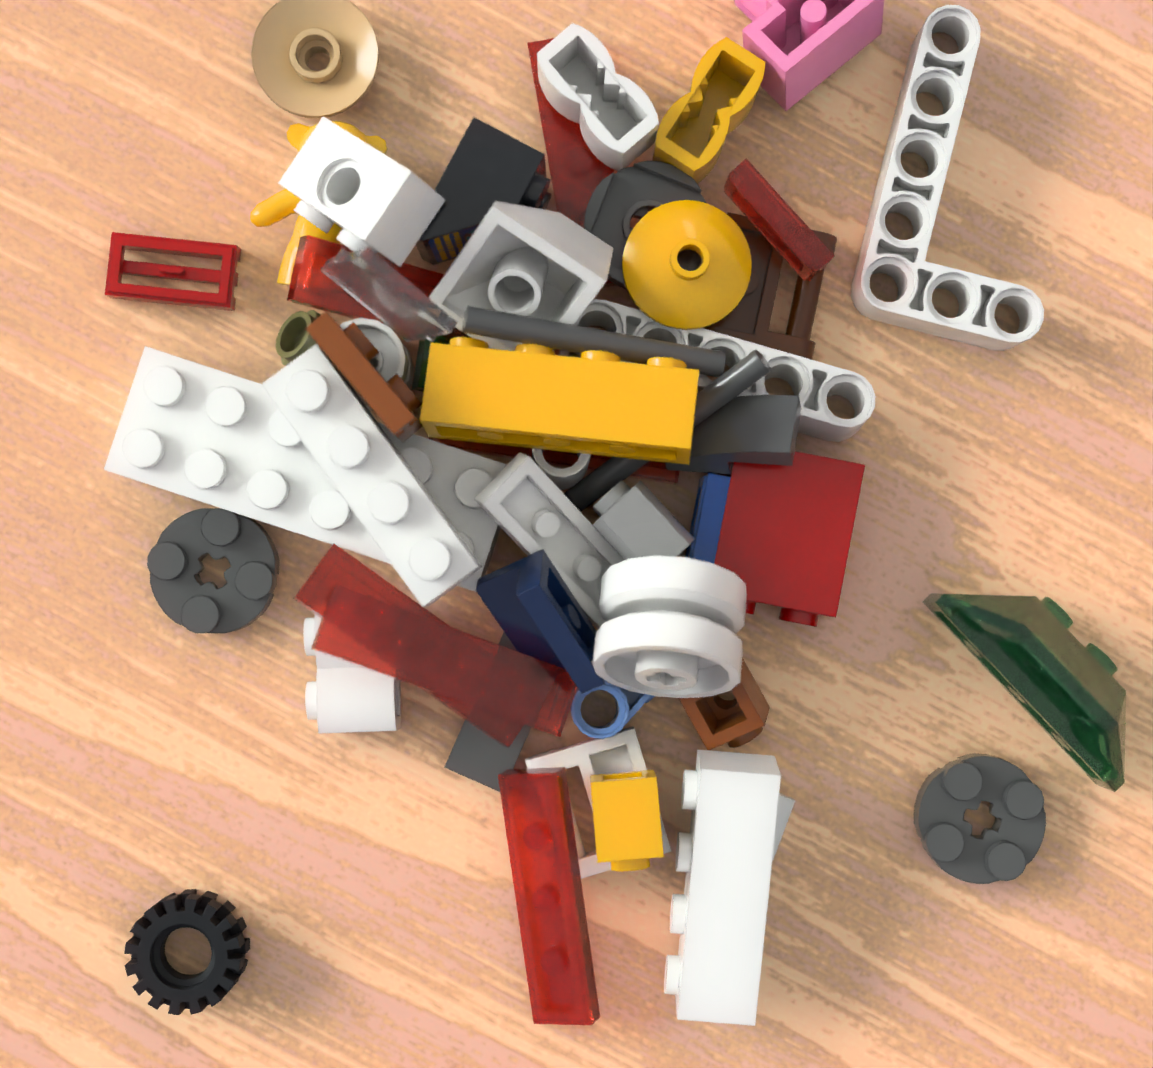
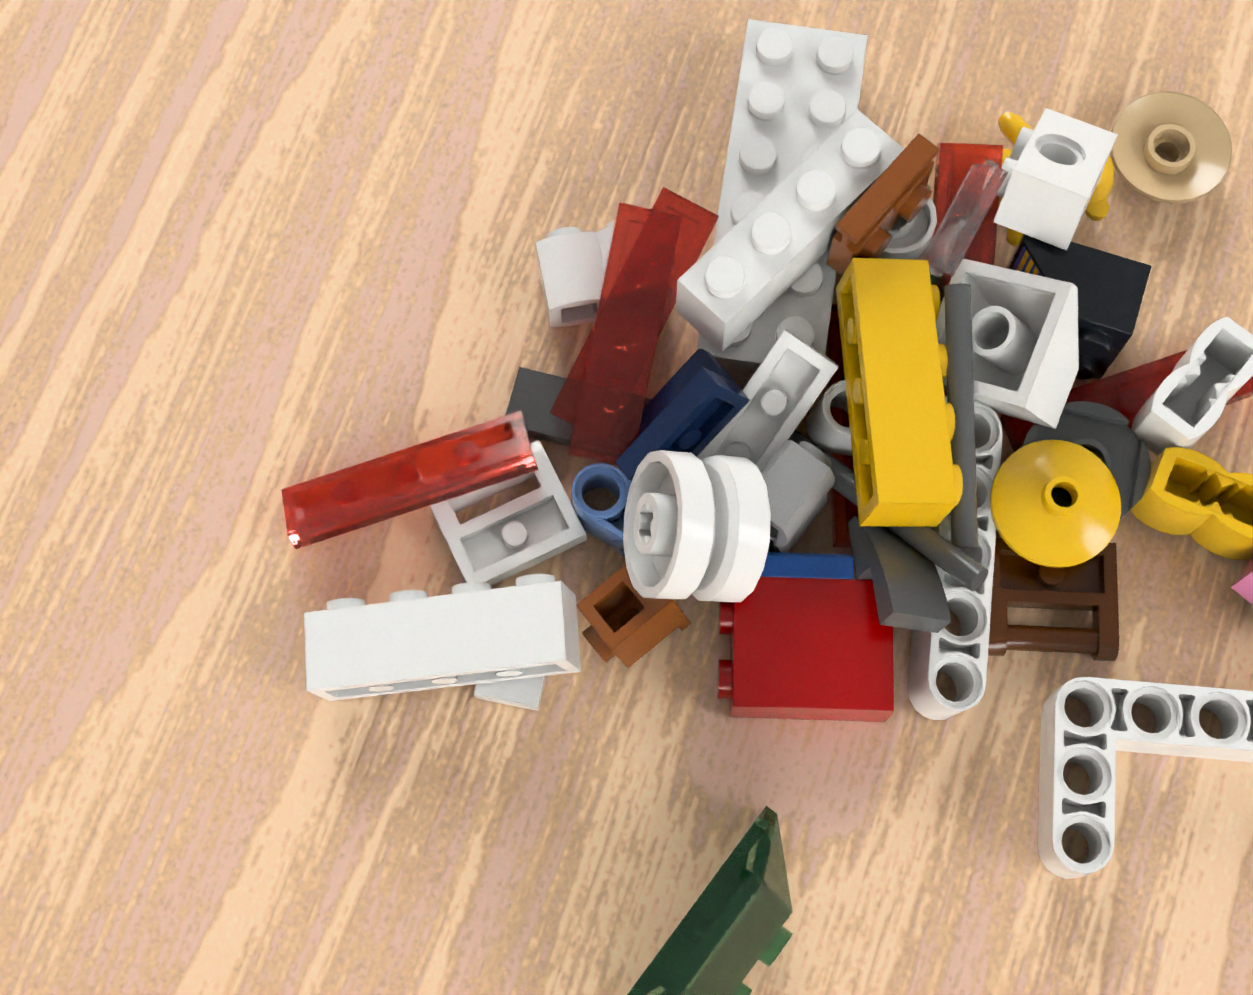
camera: 80 degrees right, 15 degrees down
red tile [105,232,241,311] -> none
black tyre [124,889,250,1015] -> none
dark grey plate [147,508,279,634] -> none
yellow brick [590,770,664,871] -> none
clear red tile [724,159,834,282] -> none
dark grey plate [914,754,1046,884] -> none

